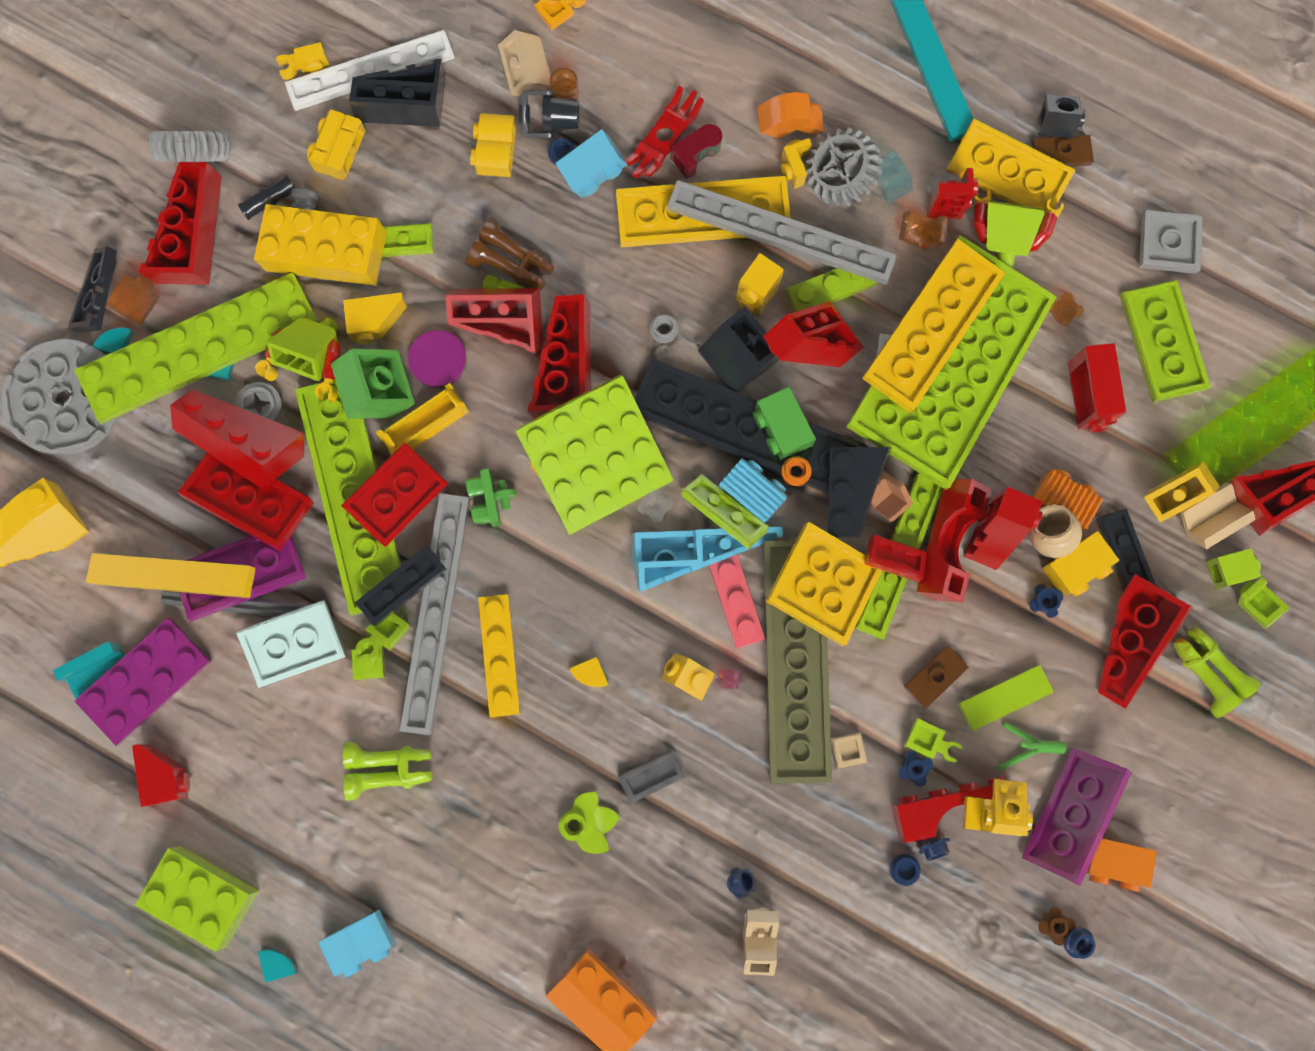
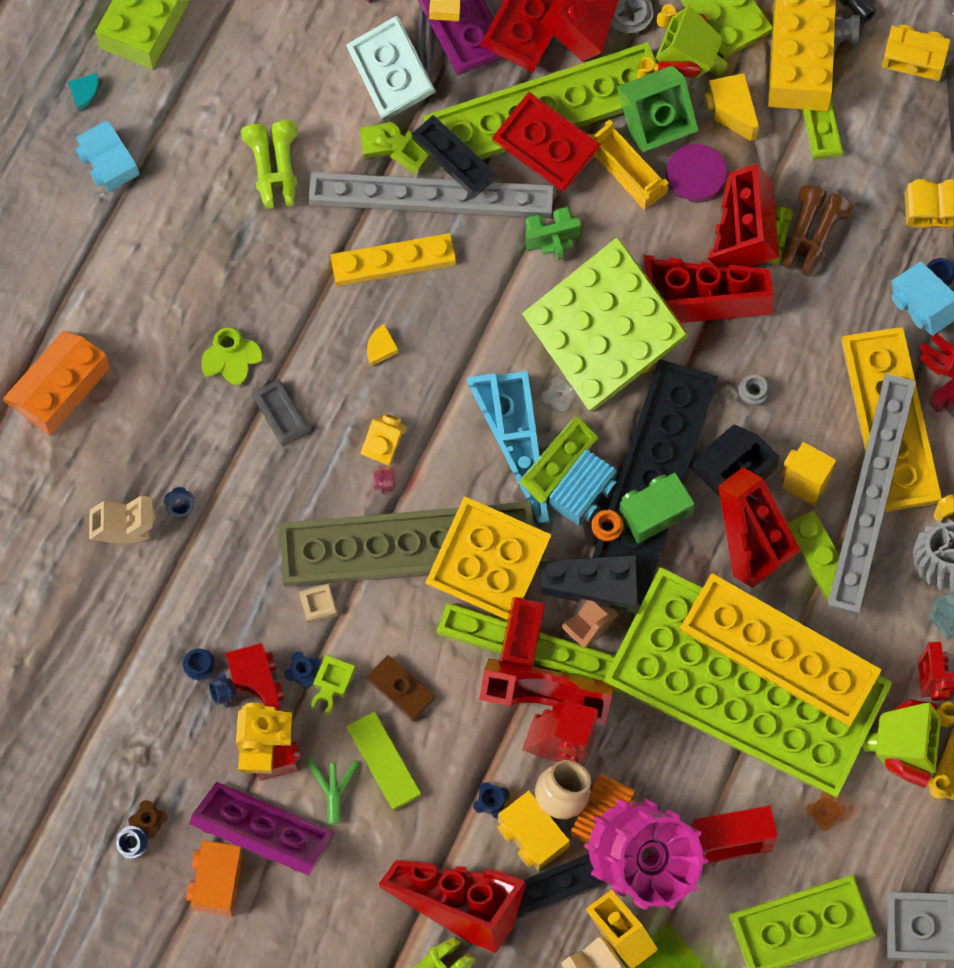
camera: 90 degrees right, 10 degrees down
coral plate [709,554,765,649] -> none
clear orange bracket [899,210,948,250] -> none
none -> dark pink piece [584,799,708,910]

